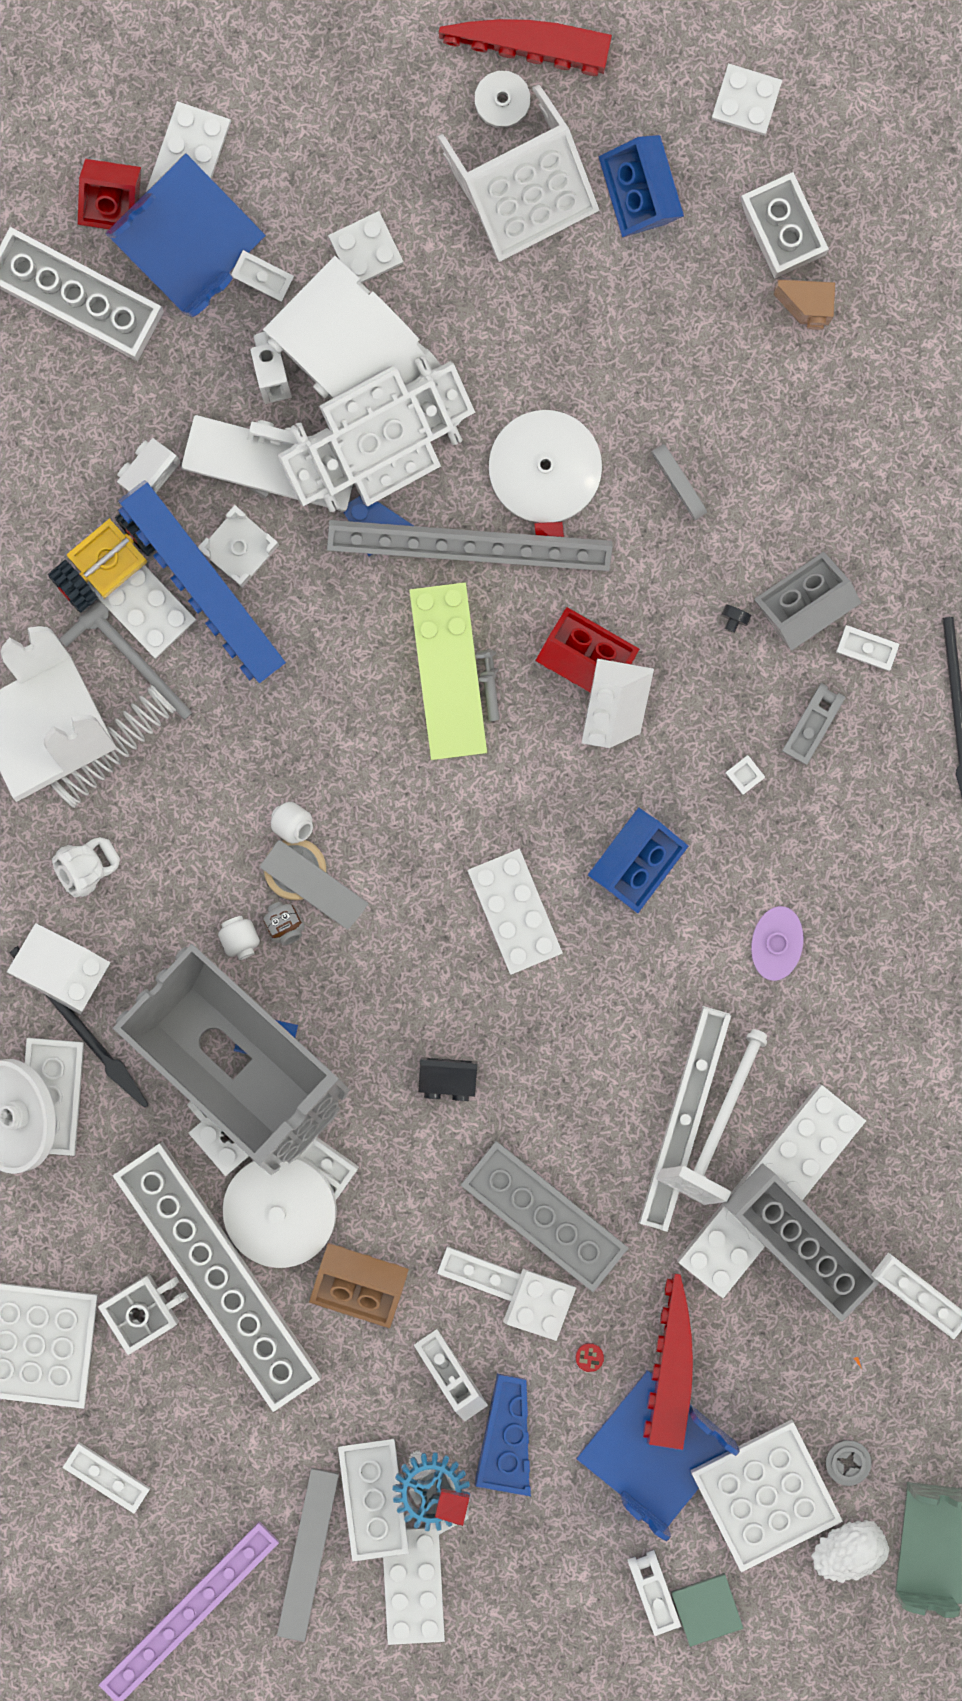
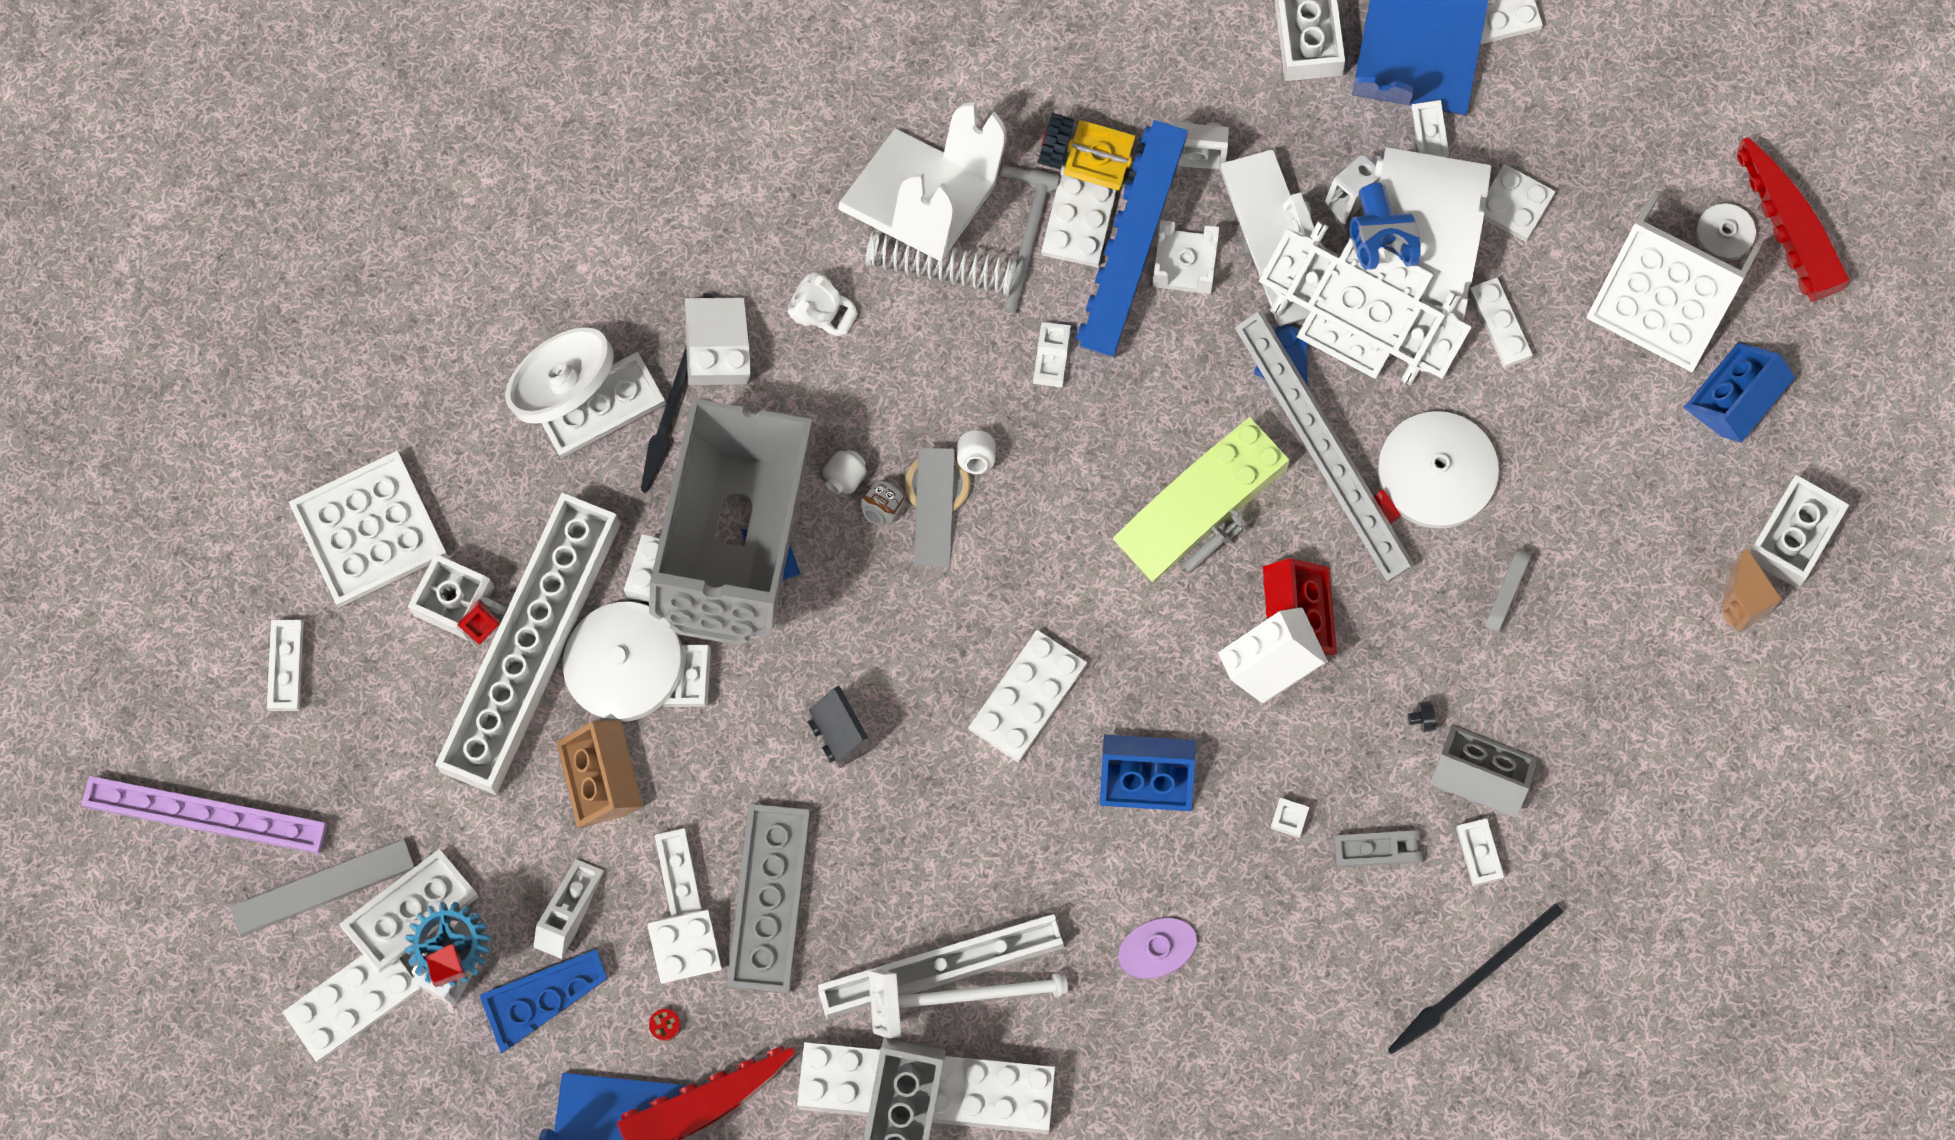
camera: 60 degrees right, 15 degrees down
white plate [711,63,782,136] -> none
none -> red slope [457,599,500,645]
none -> white slope [1033,322,1071,387]
none -> blue connector [1350,183,1421,270]
none -> white plate [1469,278,1533,369]

